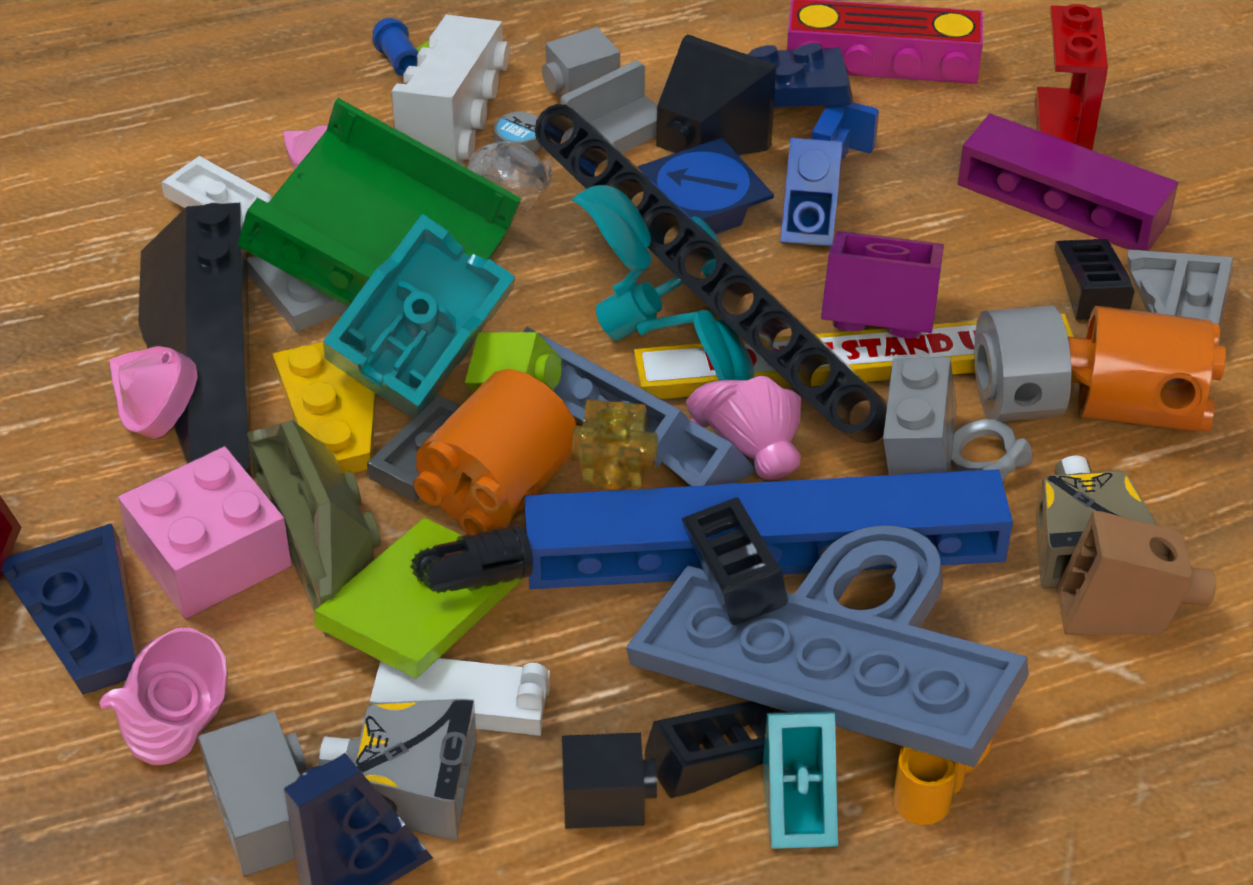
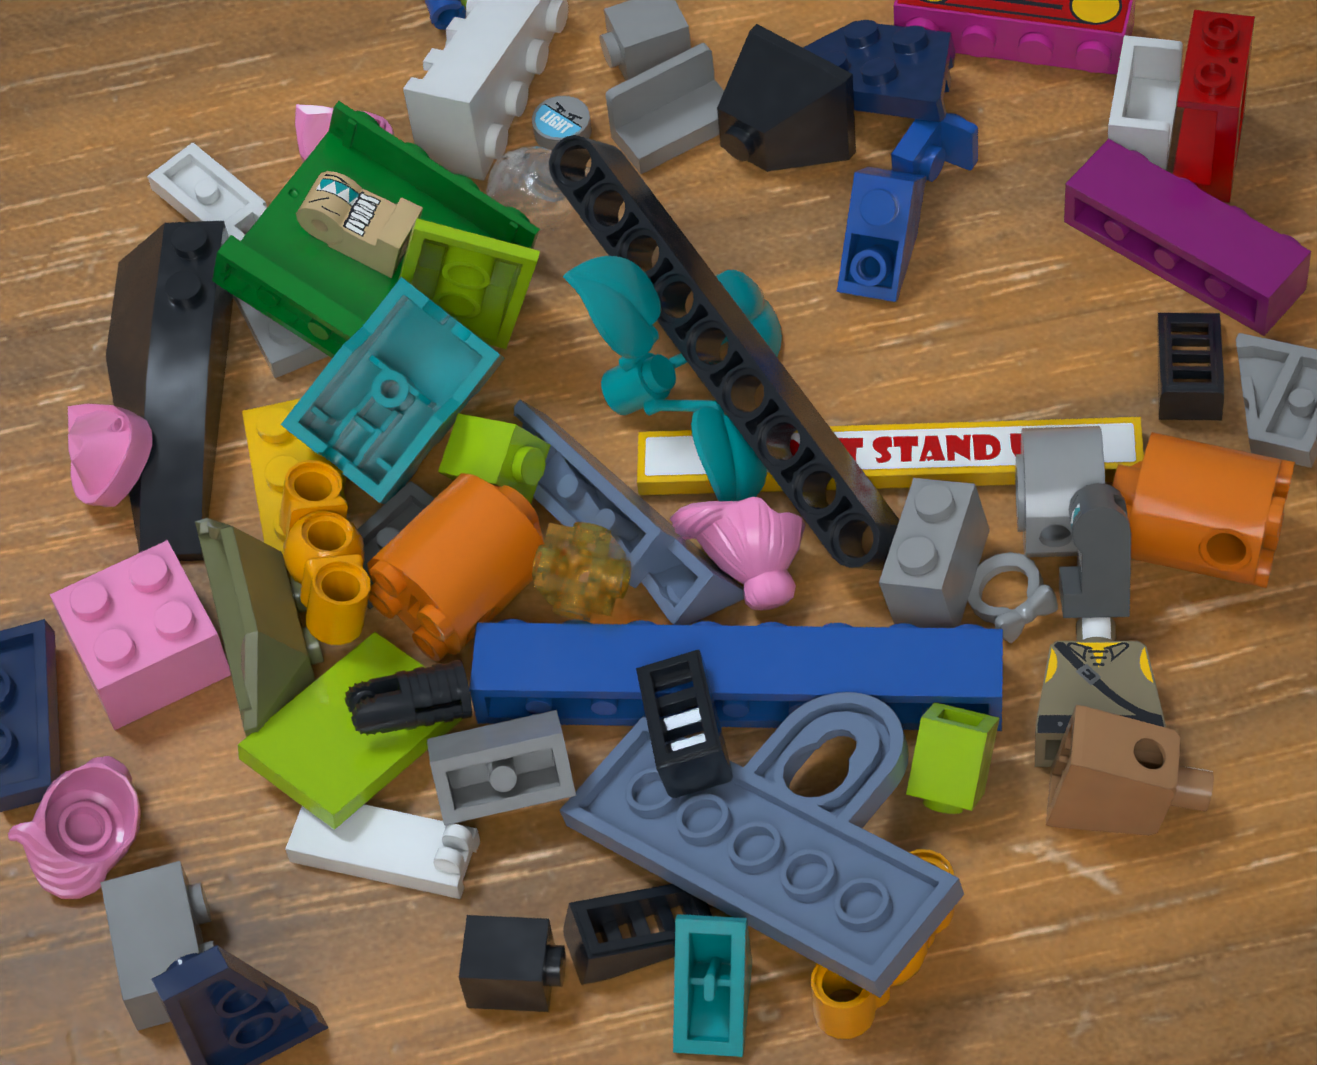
camera: 15 degrees right, 10 degrees up
light grey torso [319,699,477,840] -> none
piece [637,137,774,234] -> none
magenta brick [821,231,944,338] -> none
none -> light orange piece [279,460,371,645]
none -> tan leg [296,171,423,278]
none -> lime slope [398,218,540,349]
none -> light grey brick [427,710,576,825]
none -> lime brick [906,702,1000,814]
none -> dark grey leg [1059,483,1131,618]
none -> white panel [1108,35,1183,171]

